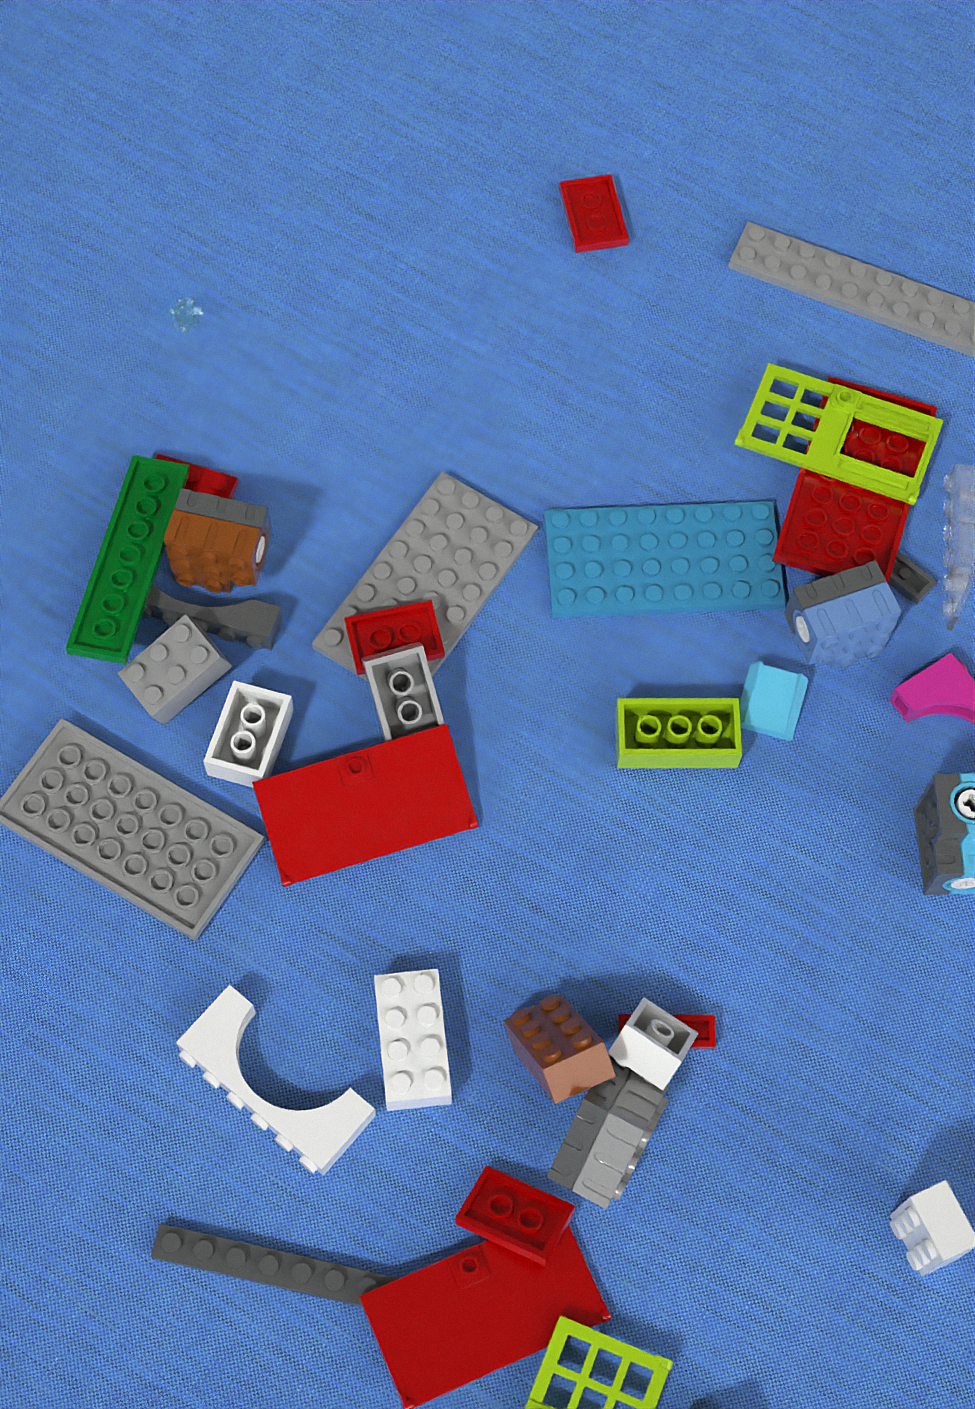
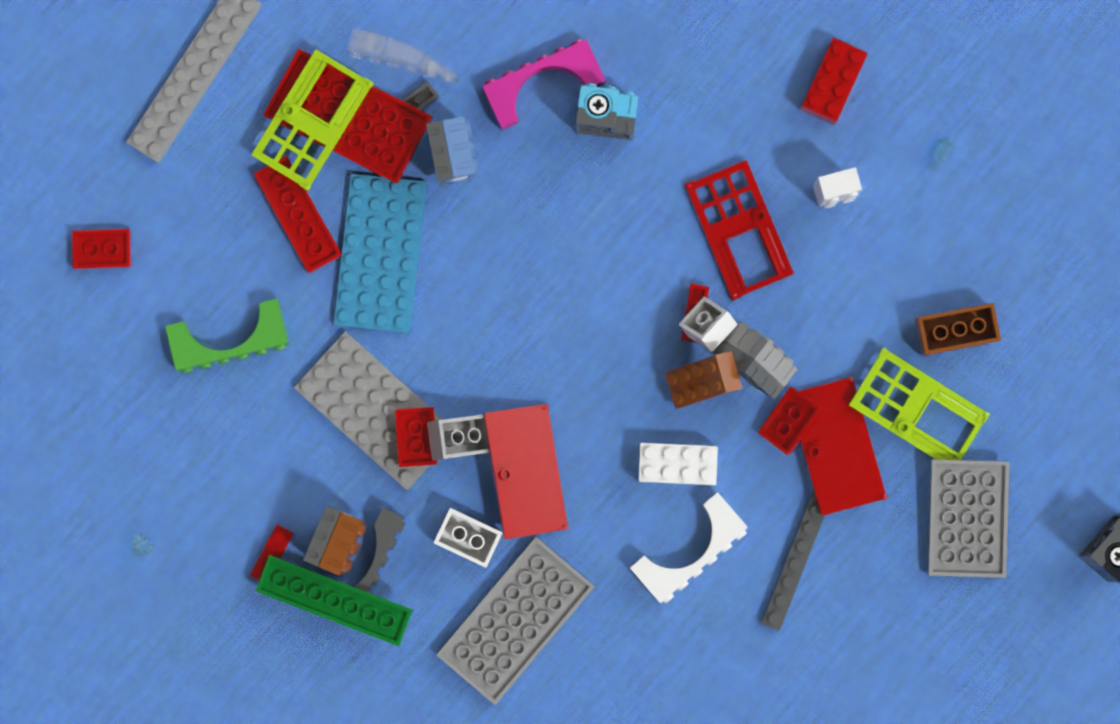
camera: 75 degrees left, 20 degrees up
light grey brick [117,614,232,725] -> none
lime brick [615,698,742,768] -> none
medium azure slope [739,662,808,741] -> none
none -> bright green arch [165,298,290,374]
none -> red plate [254,156,342,274]
none -> red door [684,160,794,301]

